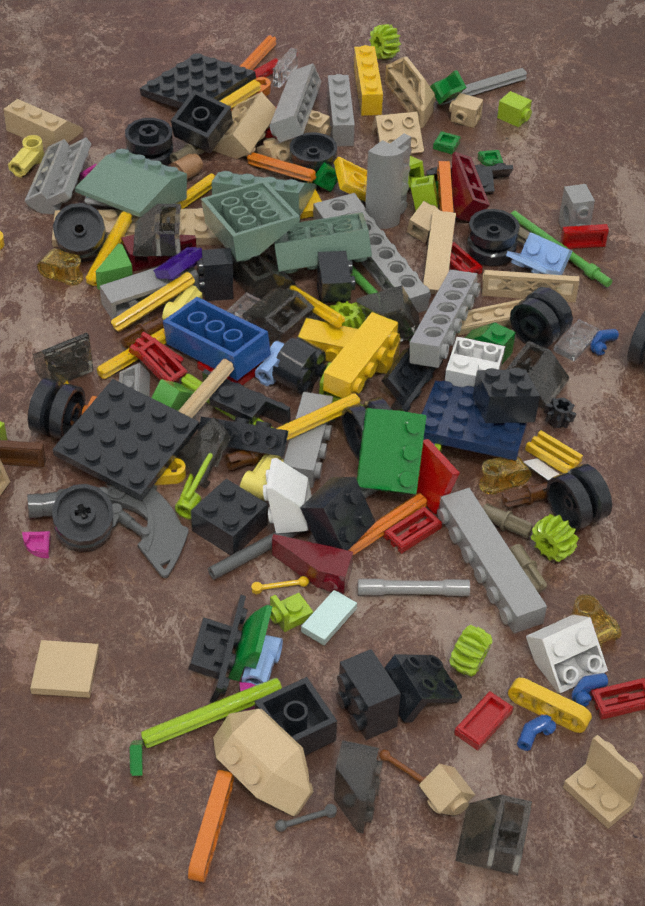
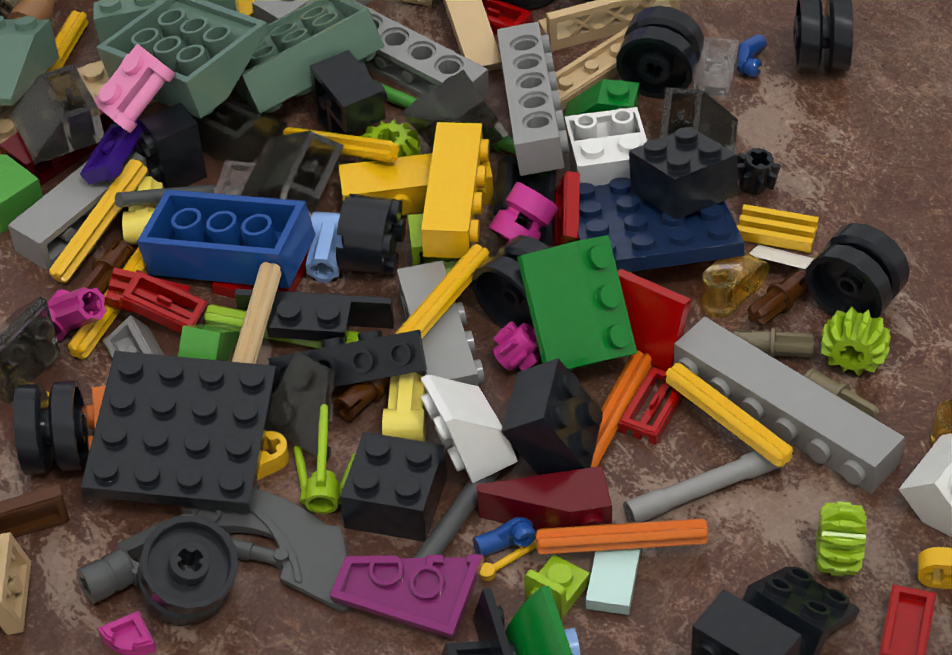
camera: 20 degrees left, 0 degrees up
none -> dark pink piece [34,287,106,342]
none -> bright pink plate [92,44,176,134]
none -> dark grey bar [115,184,218,207]
none -> magenta wing [330,554,484,640]
none -> blue arm [473,517,536,557]
none -> dark pink wheel [488,182,559,242]
none -> dark pink gear [493,321,541,371]
none -> orange axle [536,518,708,555]
none -> red tile [553,171,580,247]
none -> yellow axle [666,363,793,467]

